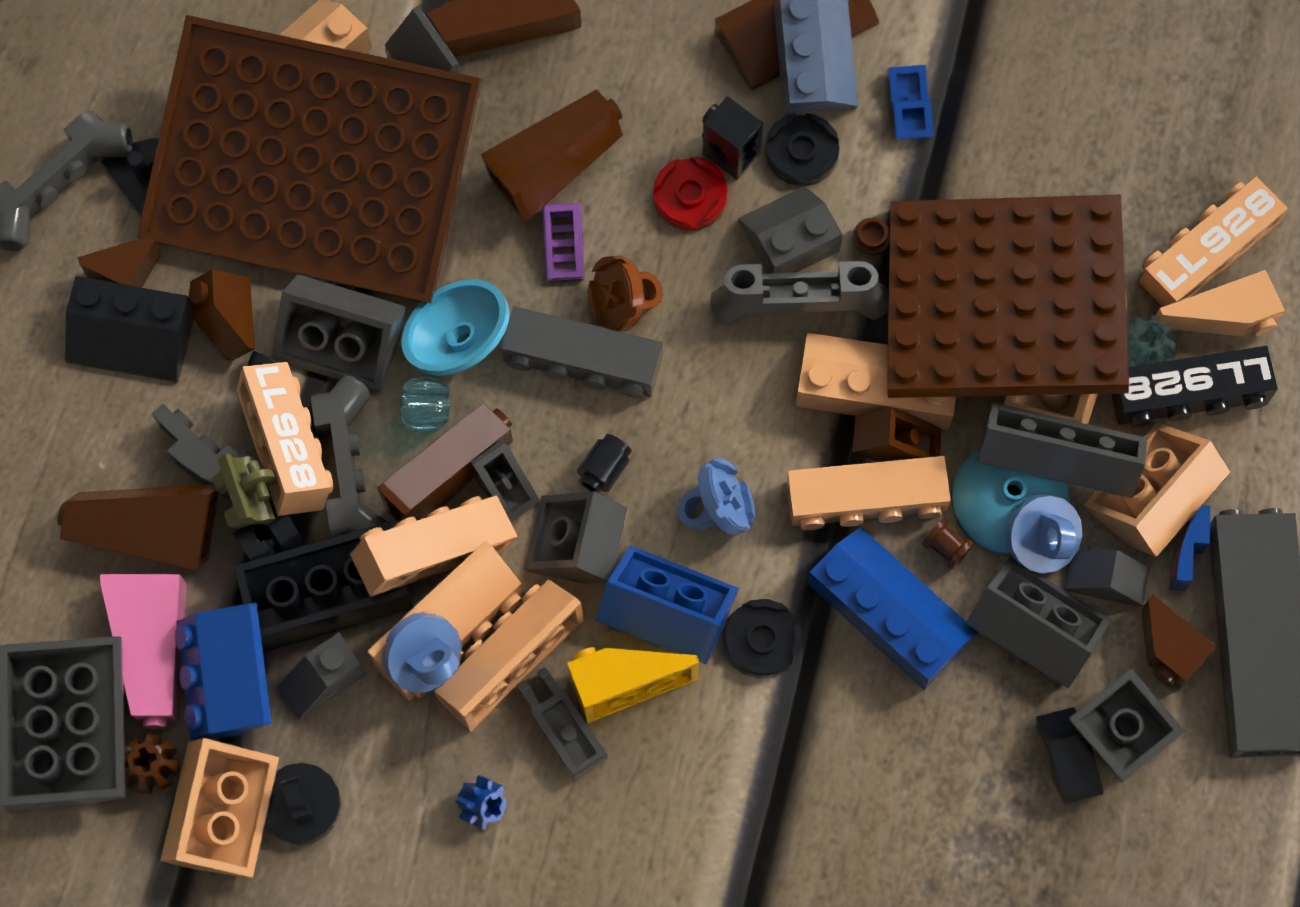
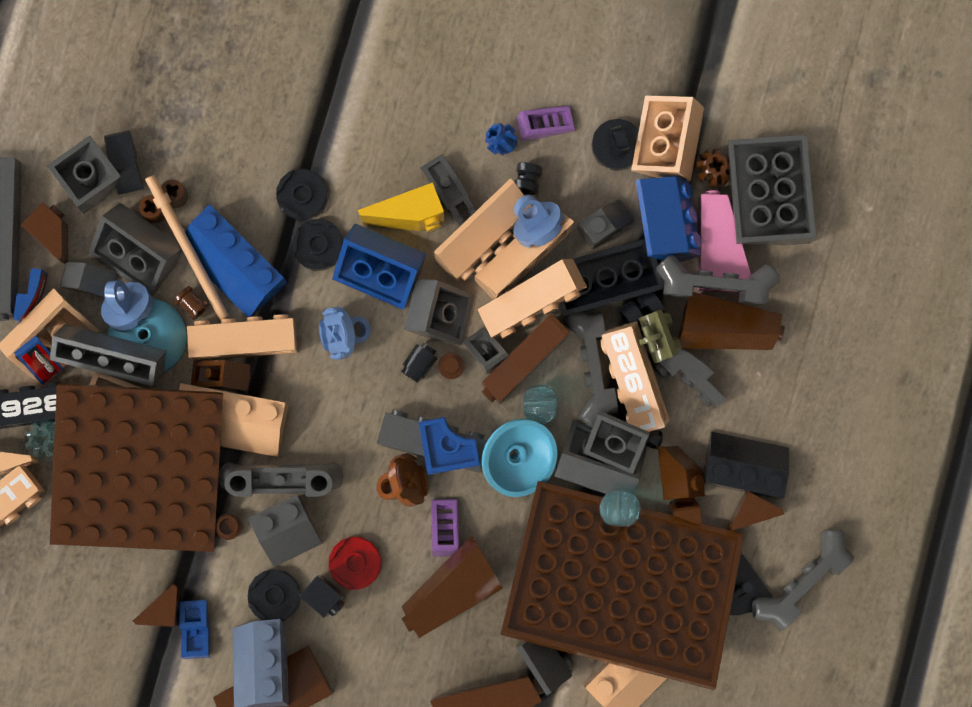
camera: 175 degrees right, 10 degrees up
none -> slope [14,336,64,385]
none -> reddish brown slope [132,584,182,627]
none -> reddish brown axle [139,179,188,223]
none -> light nougat bar [145,175,229,320]
none -> black tile [276,169,328,221]
none -> blue tile [419,417,481,475]
none -> reddish brown plate [438,353,465,379]
none -> black wheel [514,162,543,195]
none -> medium lavender slope [517,105,575,141]
none -> dark grey slope [583,411,650,474]
none -> clear light blue piece [600,491,640,526]
none -> dark grey plate [656,255,780,304]
none -> reddish brown slope [669,498,702,524]

